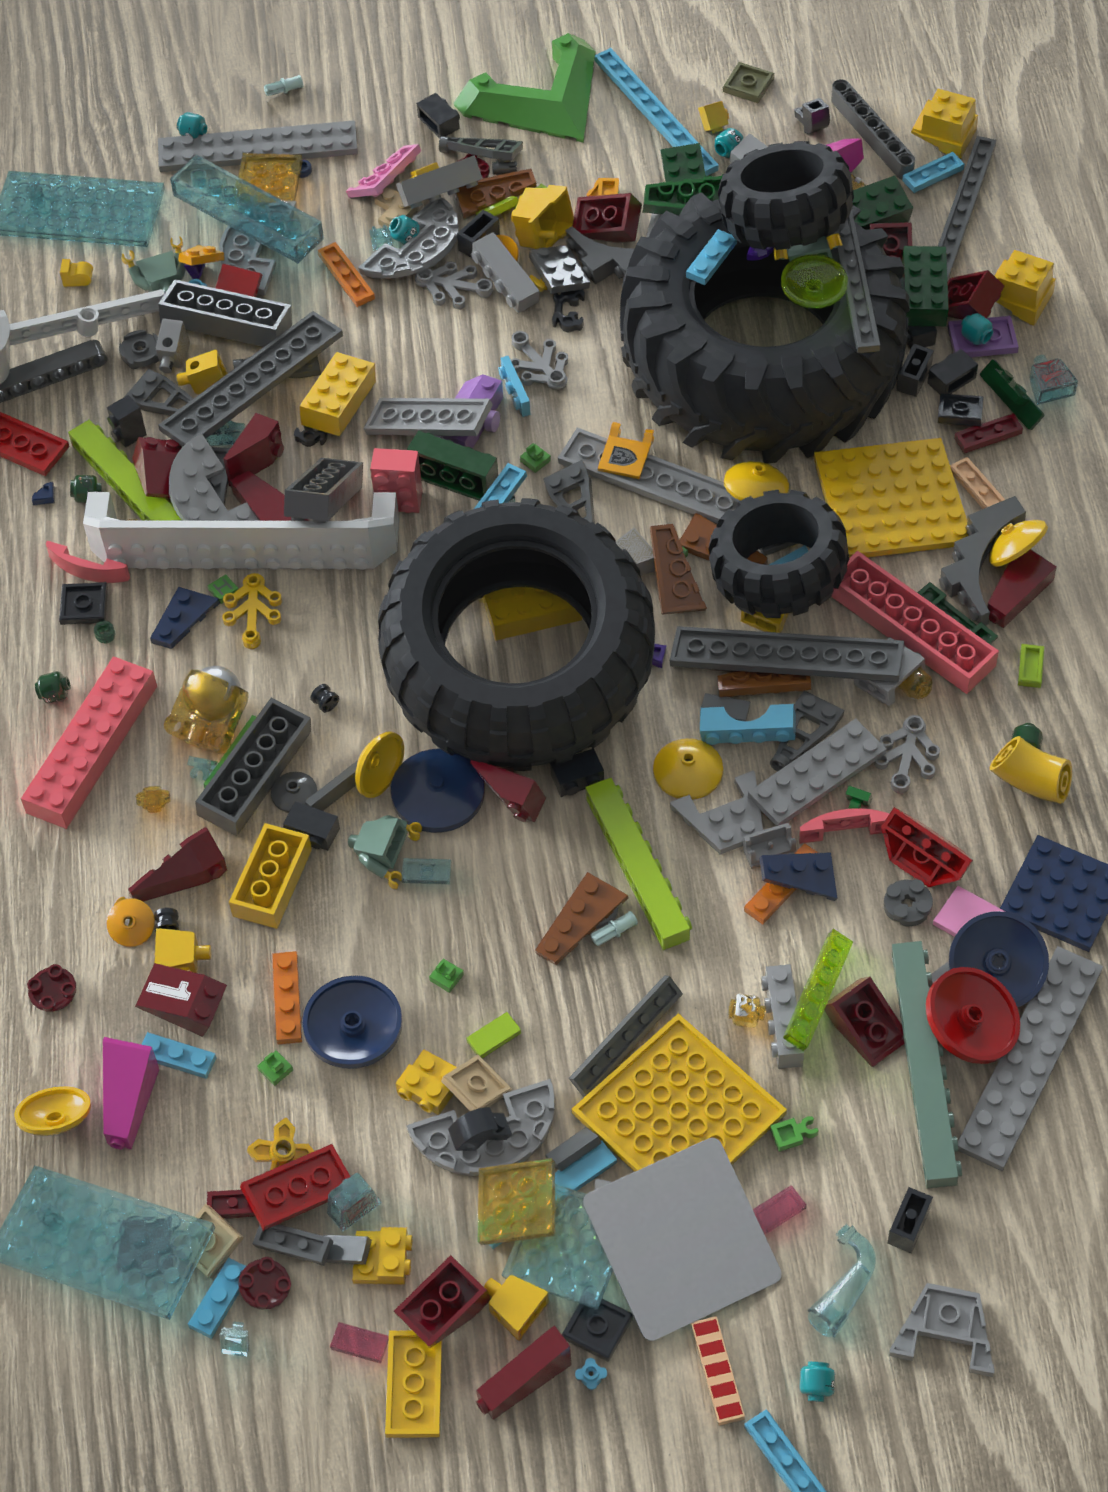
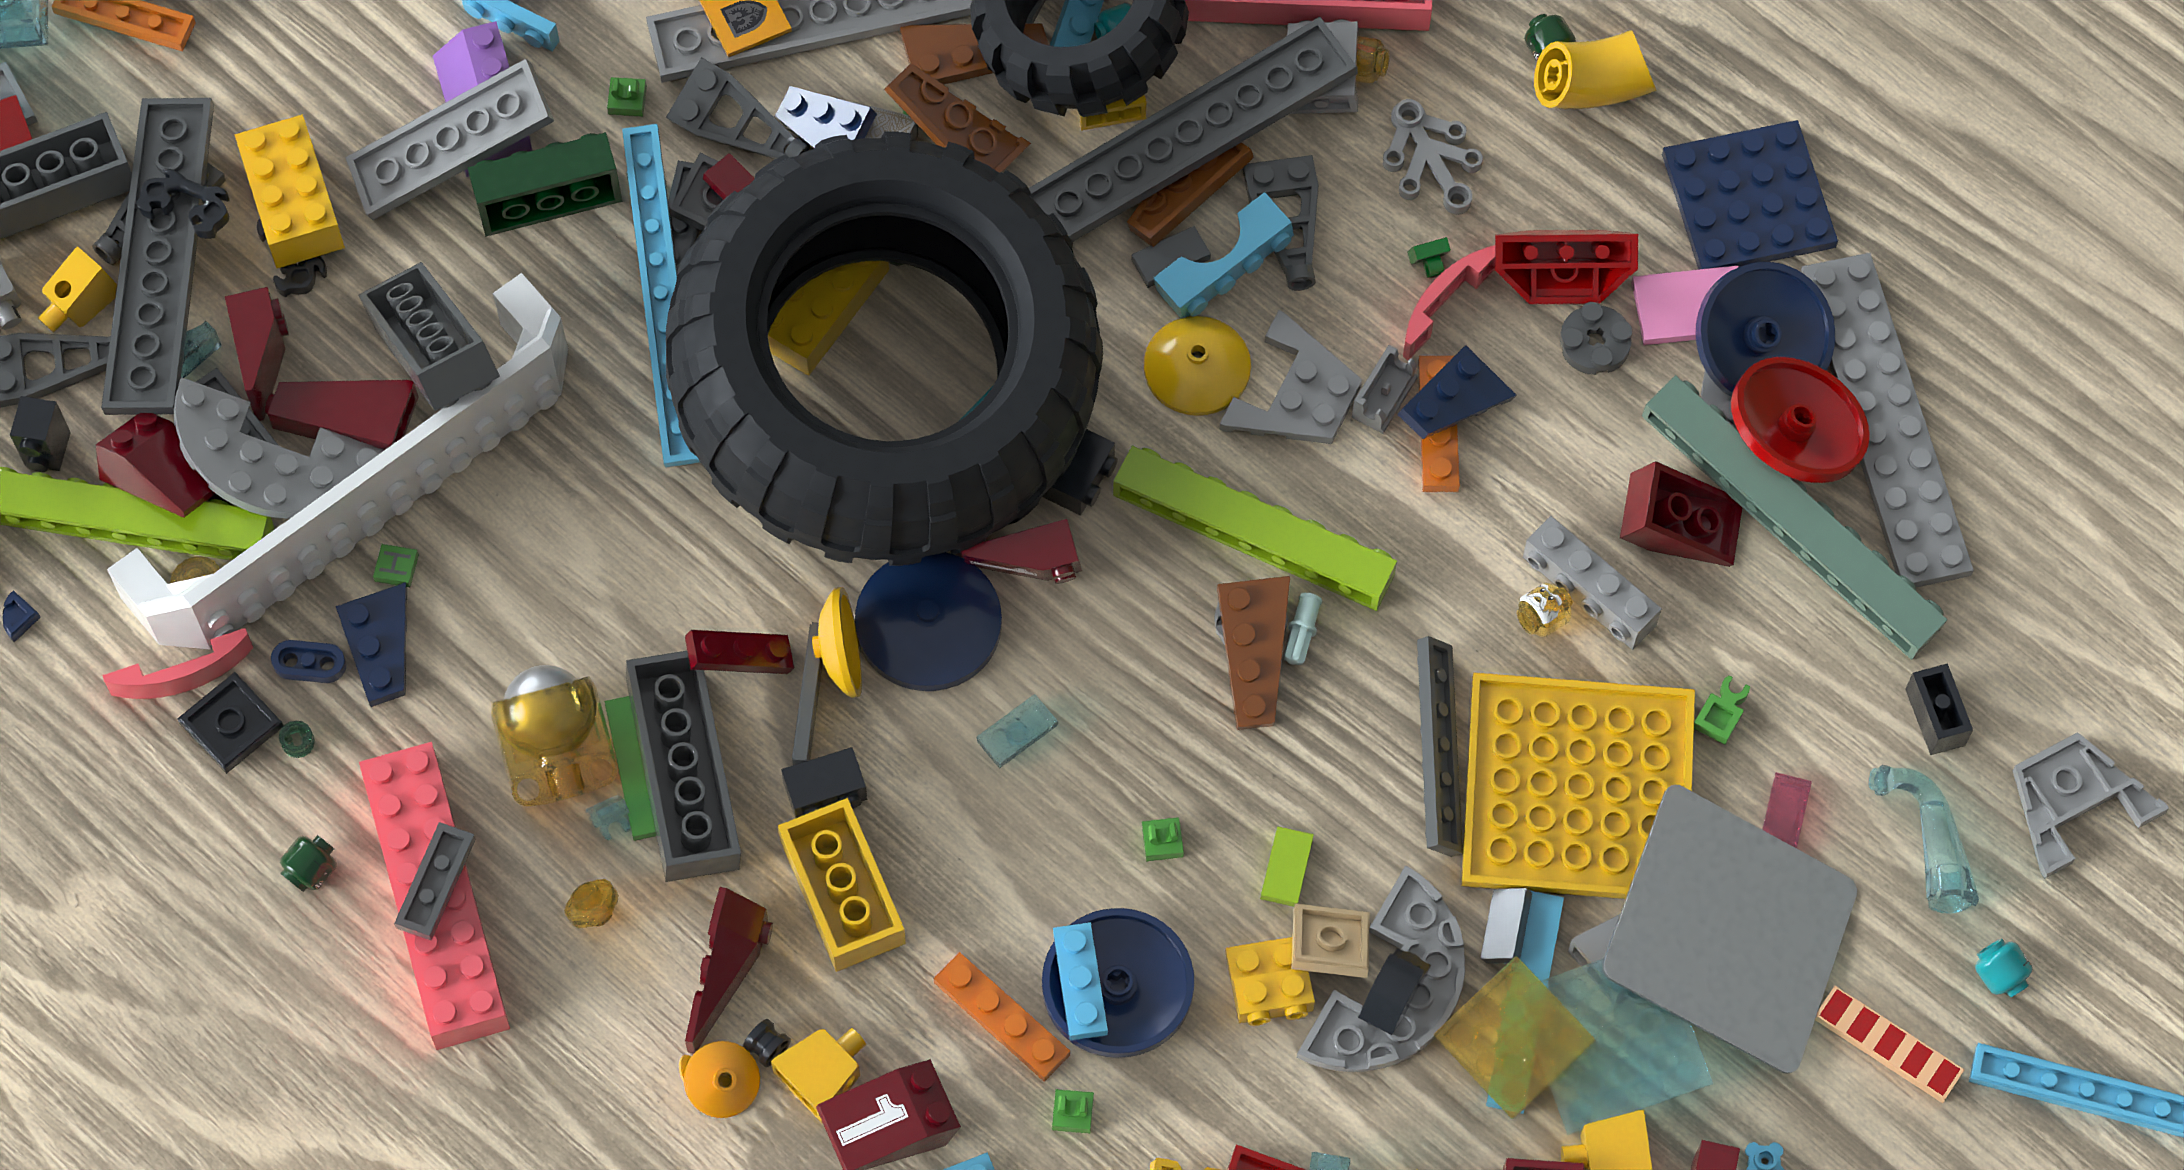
camera: 45 degrees left, 10 degrees up
dark green head [70,475,102,503] -> none
yellow plant [222,573,282,649] -> none
dark grey dish [271,772,318,812] -> none
black wheel [310,684,339,713] -> none
sand green torso [348,815,422,889] -> none
coral brick [370,448,423,513] -> none
black plate [562,1291,633,1362] -> none
light grey plate [748,718,887,826] -> none
clear neon green plate [783,928,853,1051] -> none
none -> black helmet [136,168,230,239]
none -> dark blue plate [271,640,346,683]
none -> dark grey plate [394,822,476,941]
none -> dark red plate [685,630,795,674]
none -> wing [775,86,877,149]
none -> medium azure plate [1053,922,1108,1040]

